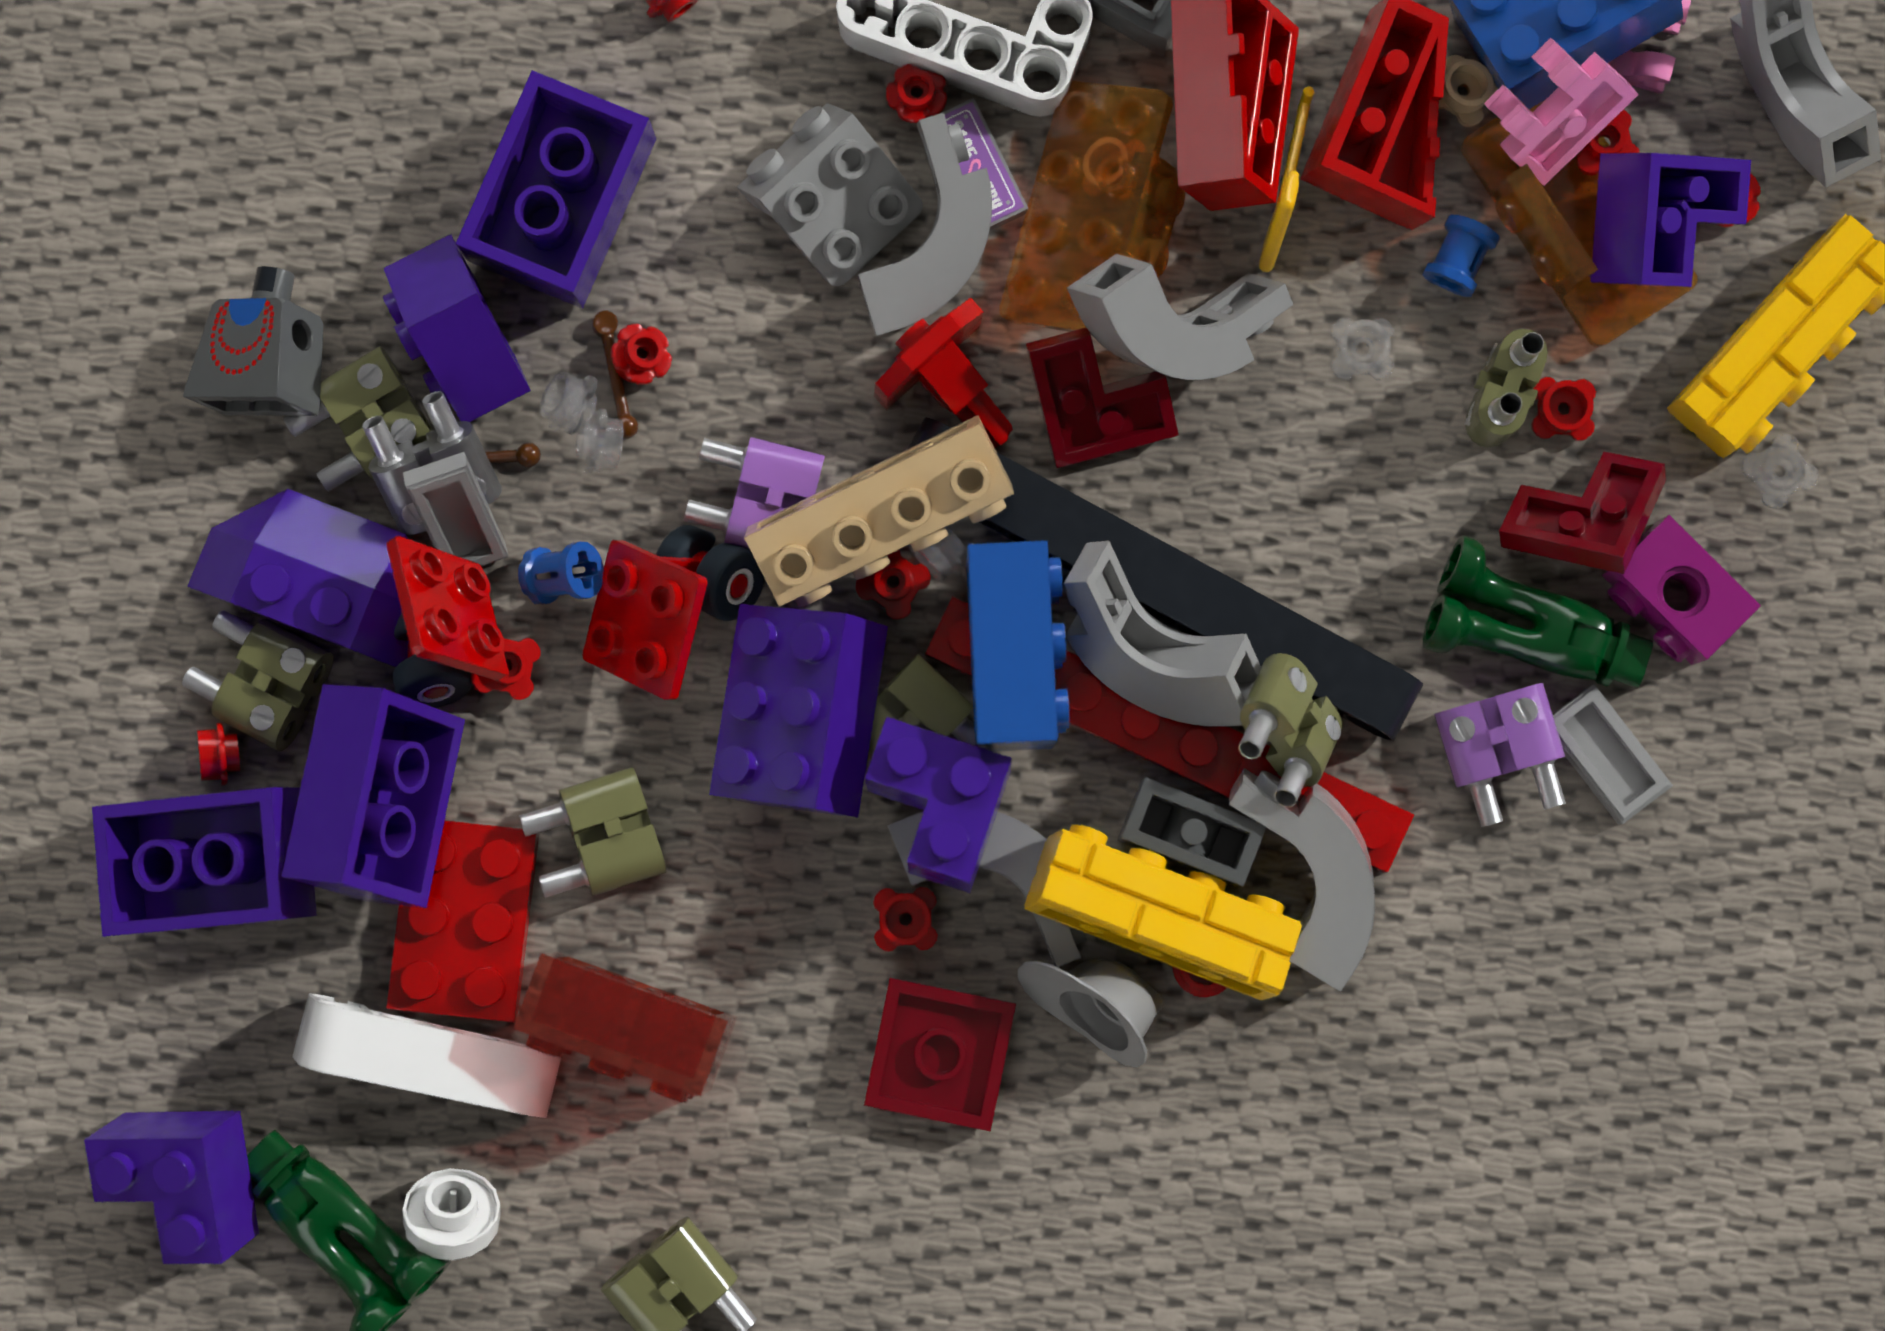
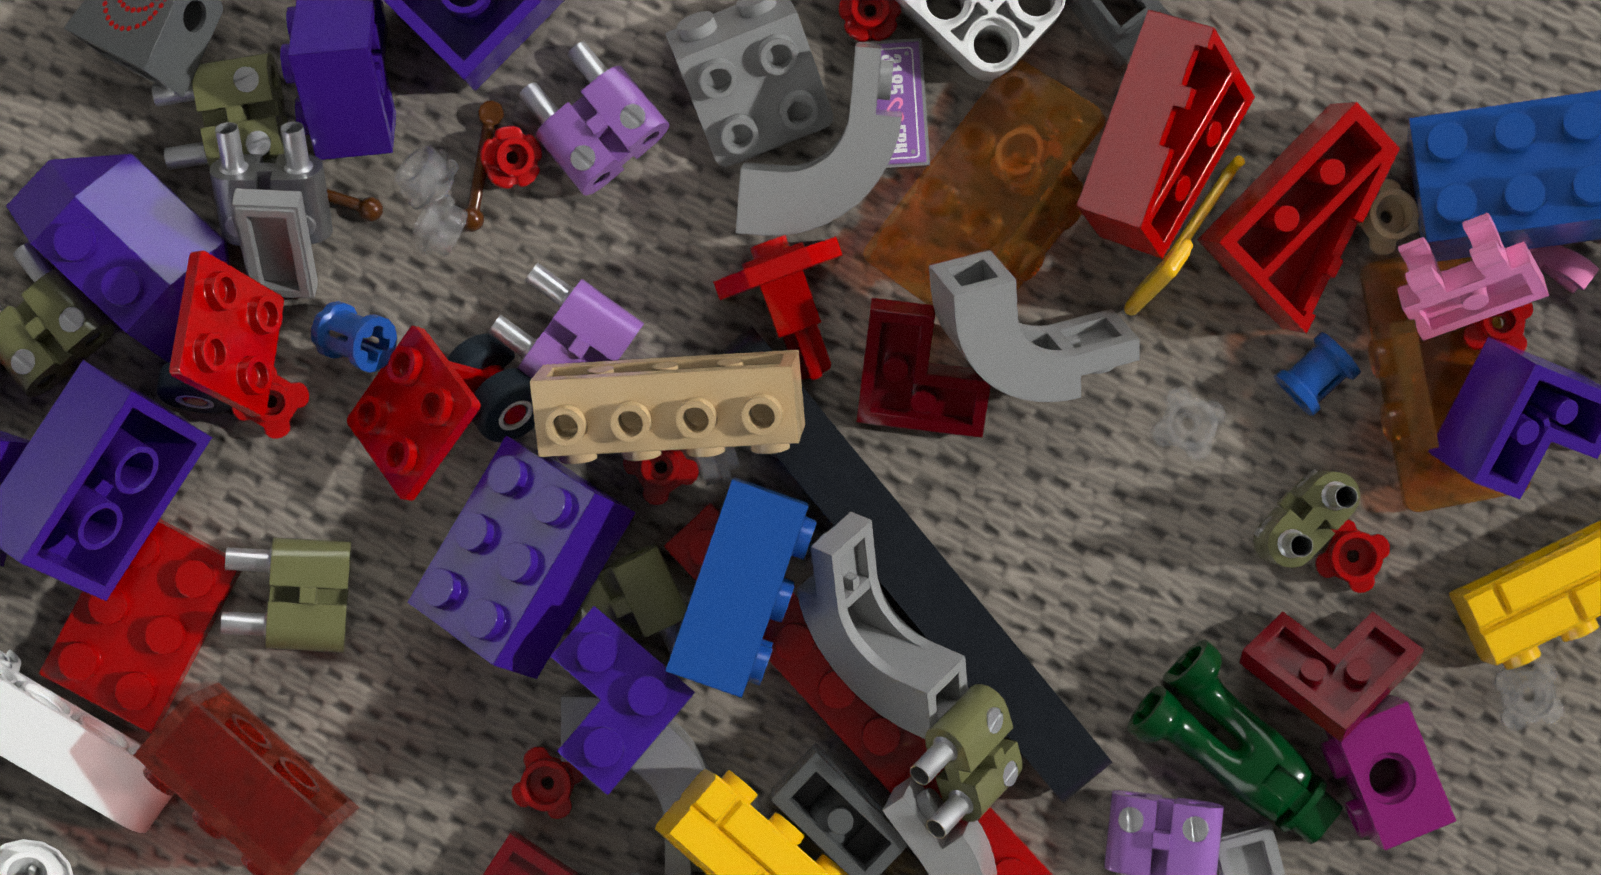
camera: 20 degrees right, 5 degrees up
none -> medium lavender piece [519,41,669,196]

